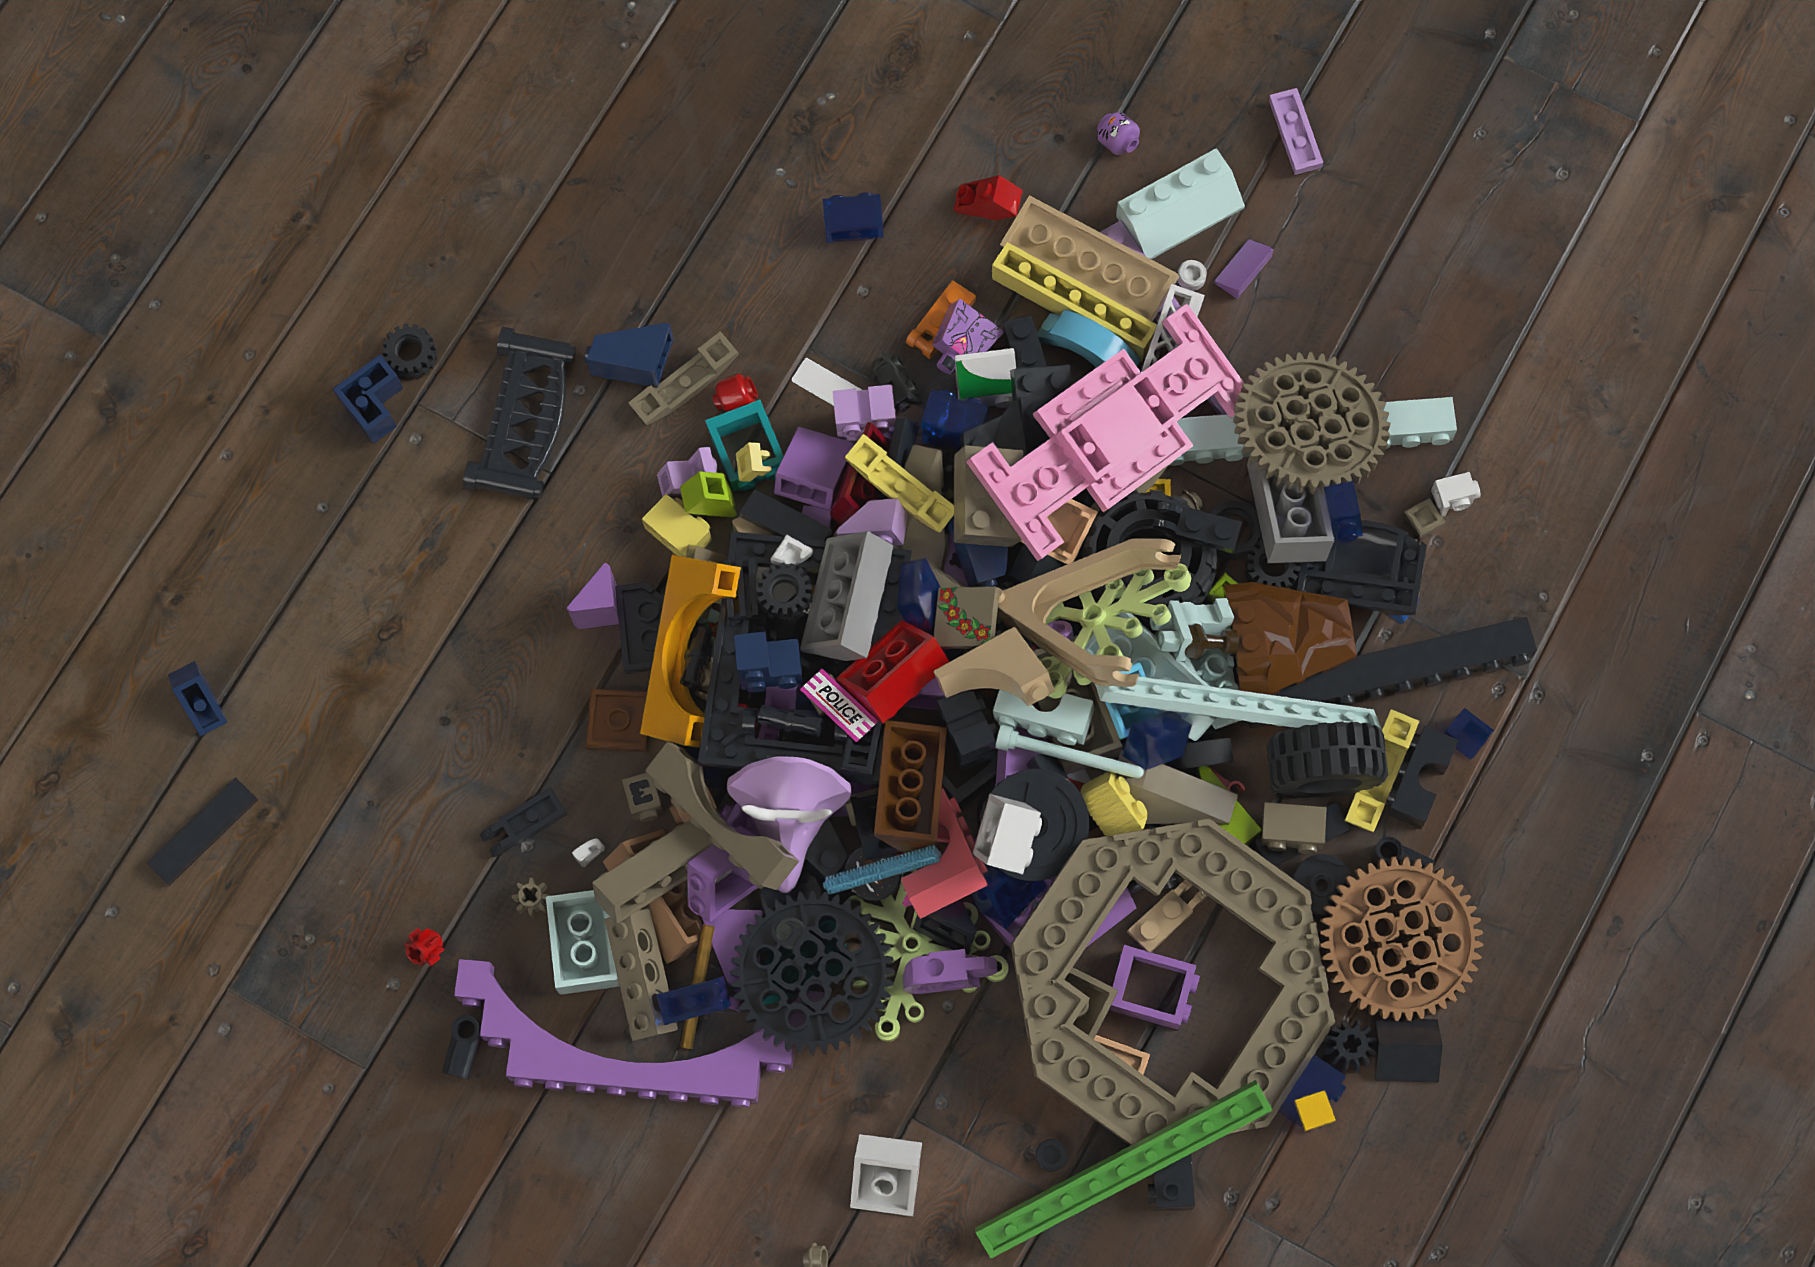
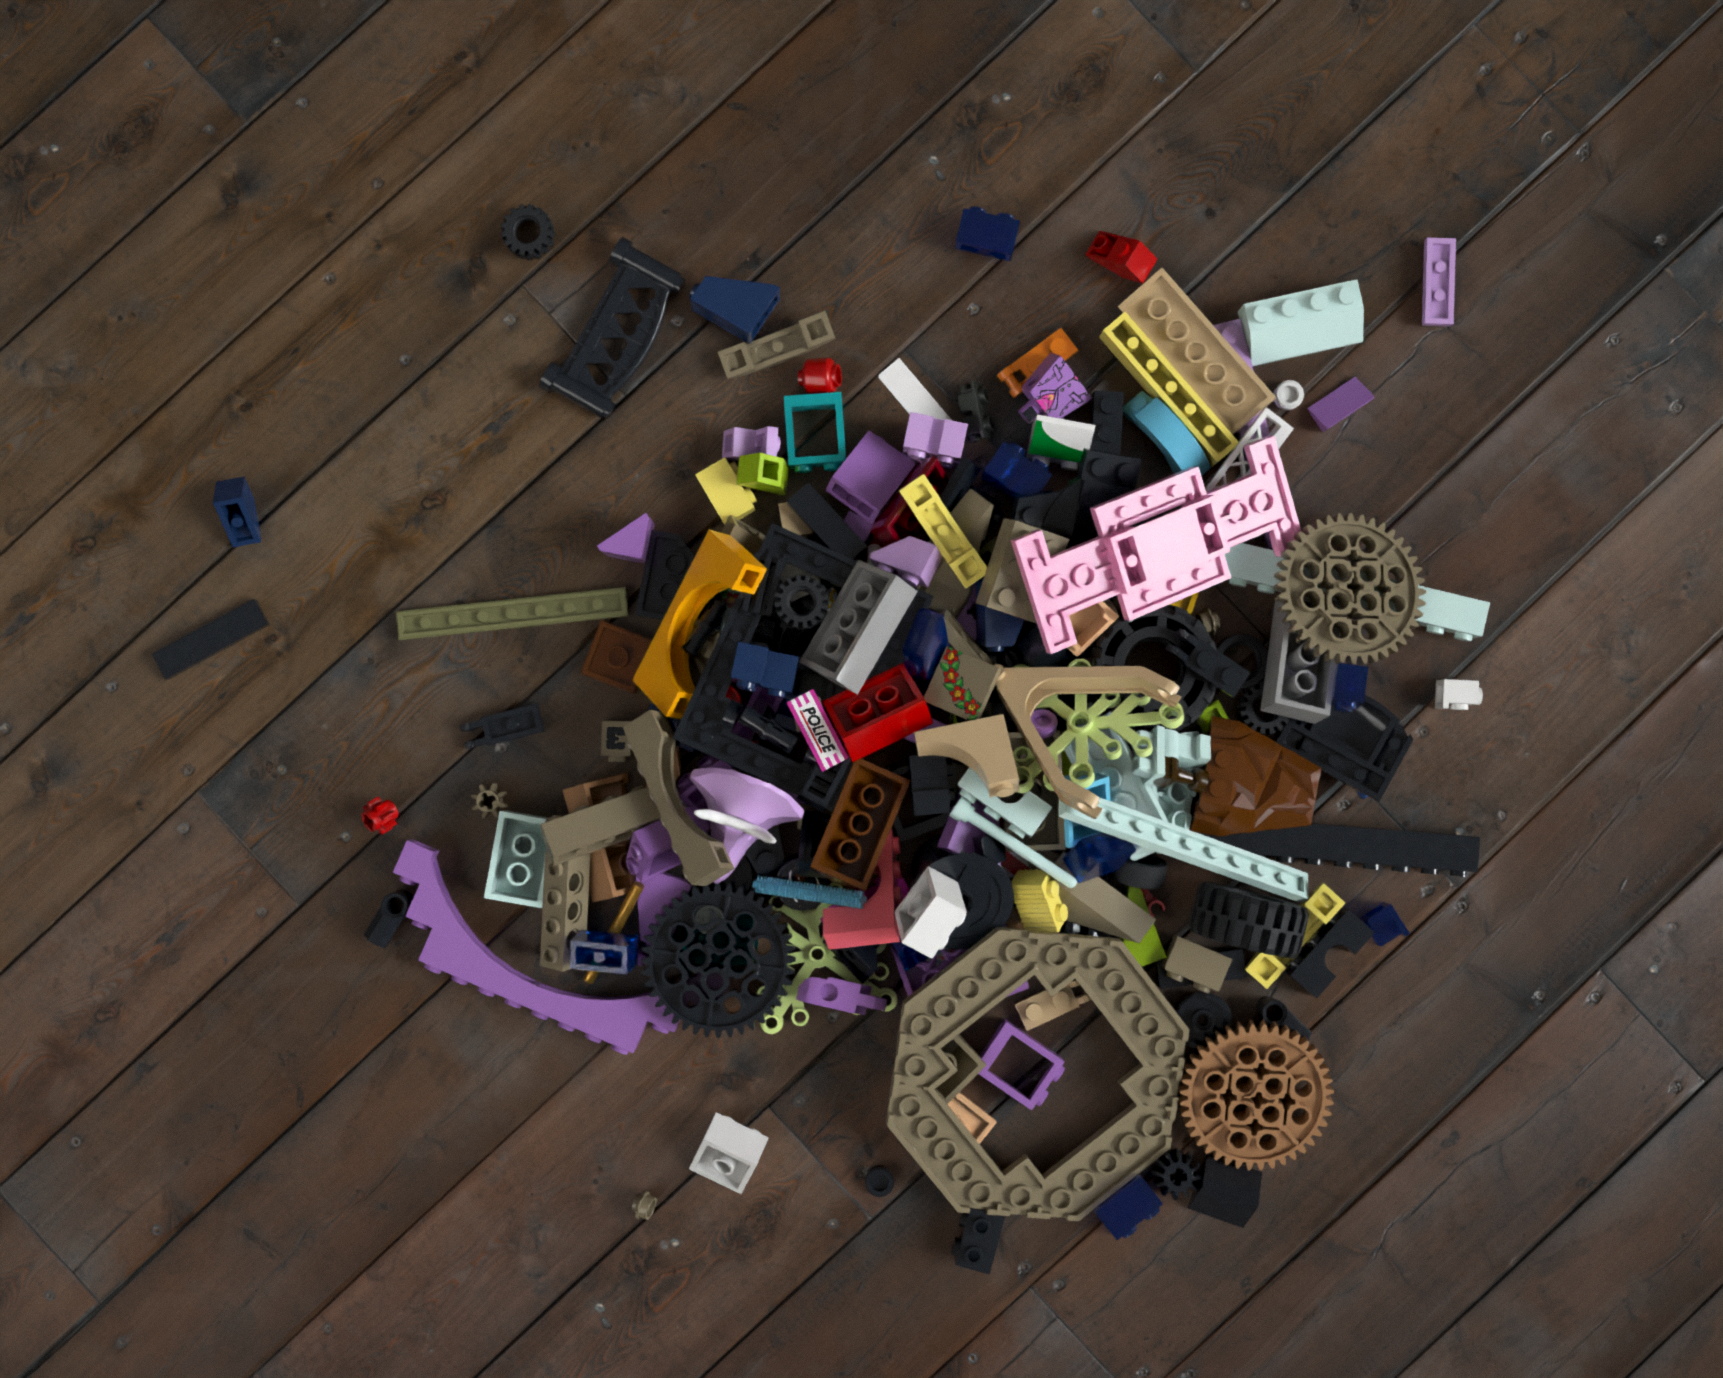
camera: 15 degrees right, 15 degrees up
dark blue brick [333,355,403,444] -> none
white tile [572,839,606,867] -> none
light yellow tile [736,442,772,482] -> none
white tile [771,535,813,567] -> none
bright green plate [975,1080,1272,1258] -> none
medium lavender head [1097,112,1140,155] -> none
yellow tile [1294,1090,1336,1132] -> none
dark tan tile [1403,498,1445,539] -> none
none -> olive tile [395,587,629,641]

